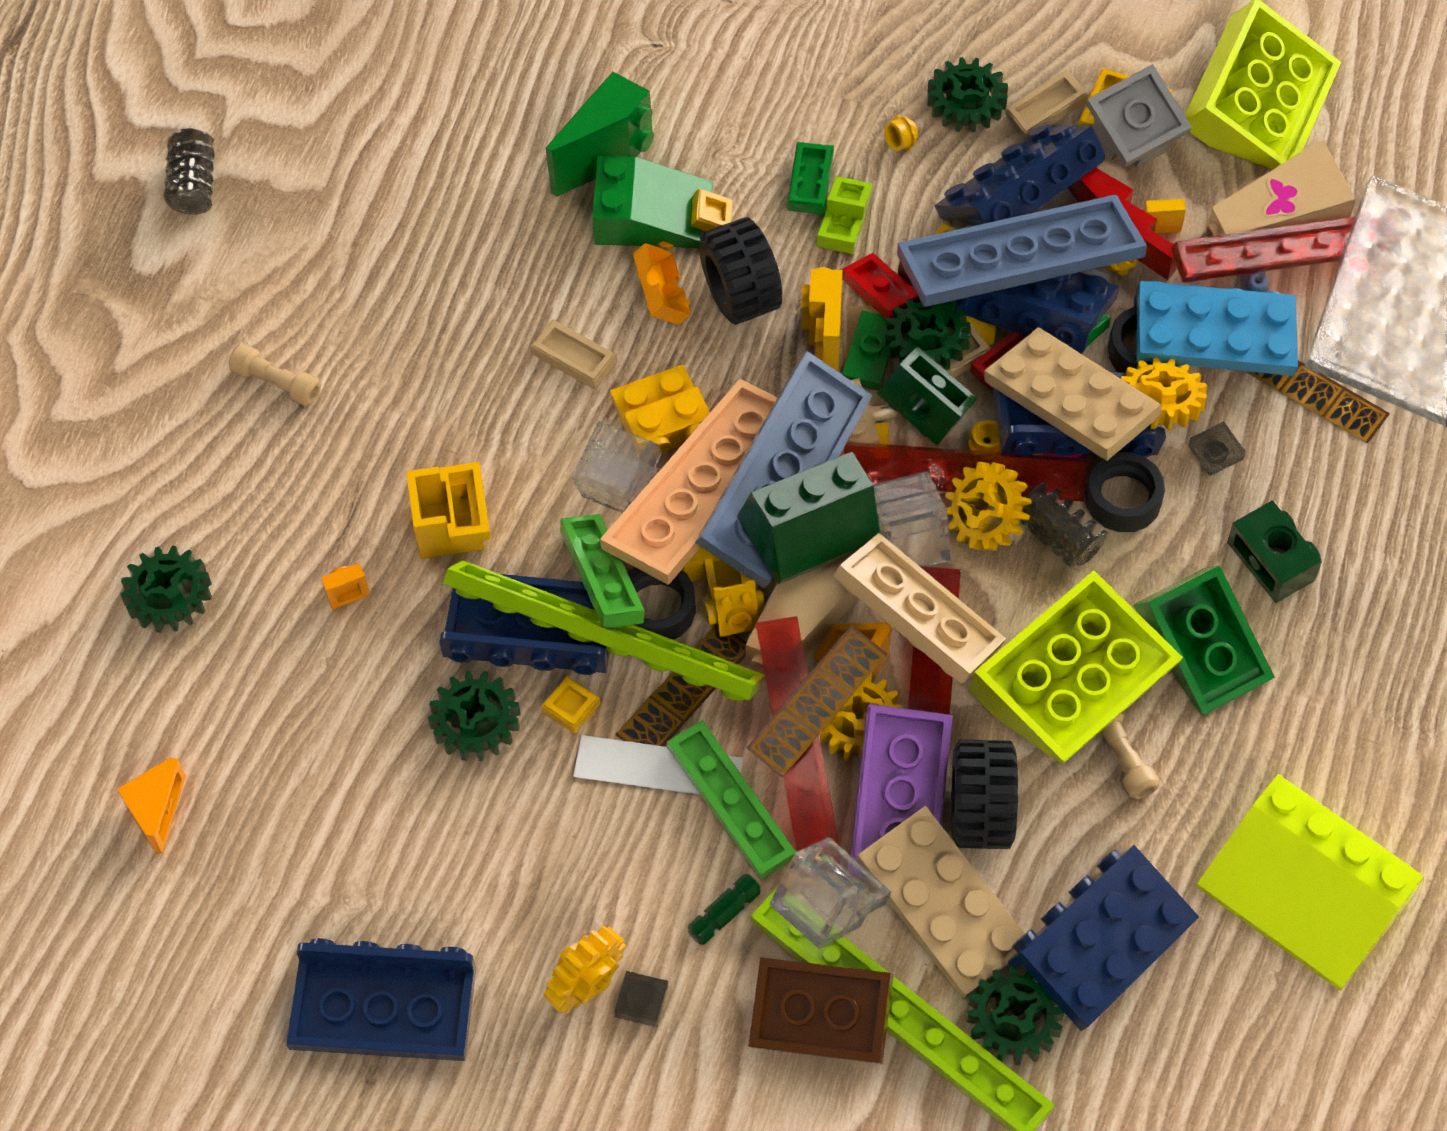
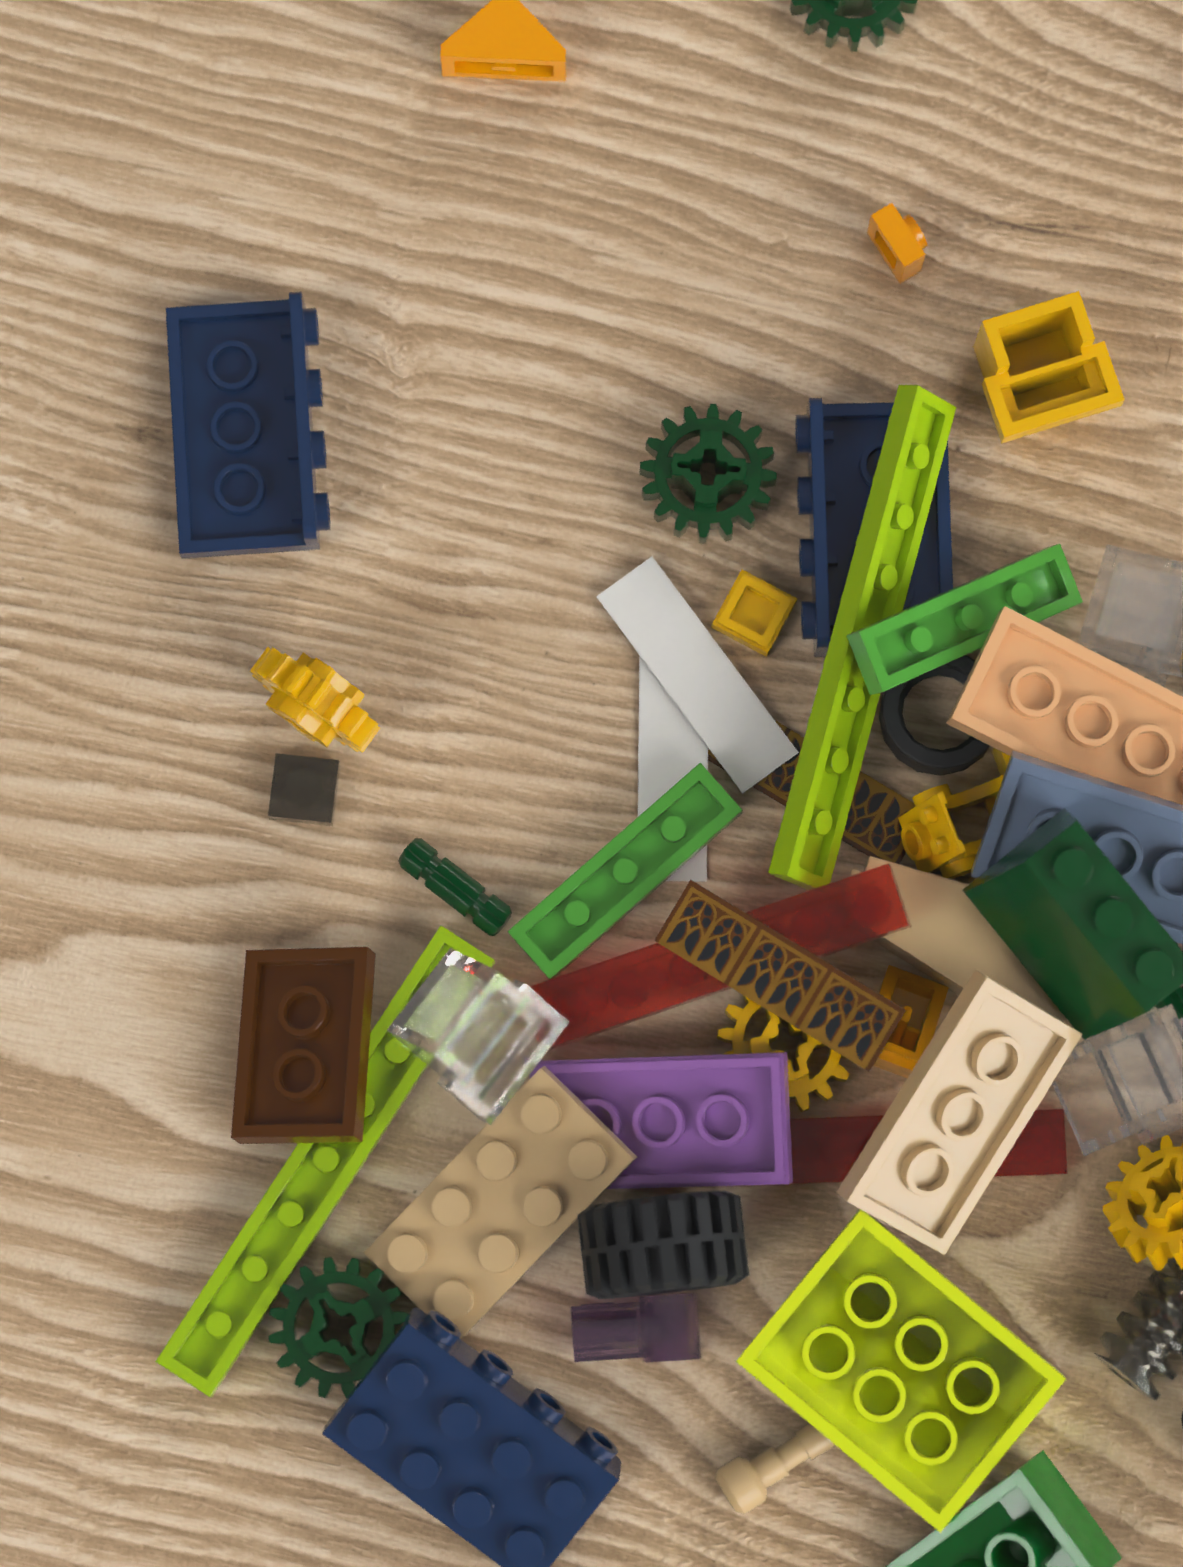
camera: 80 degrees right, 20 degrees up
none -> clear purple piece [571,1293,702,1363]
none -> white sticker [596,557,799,794]

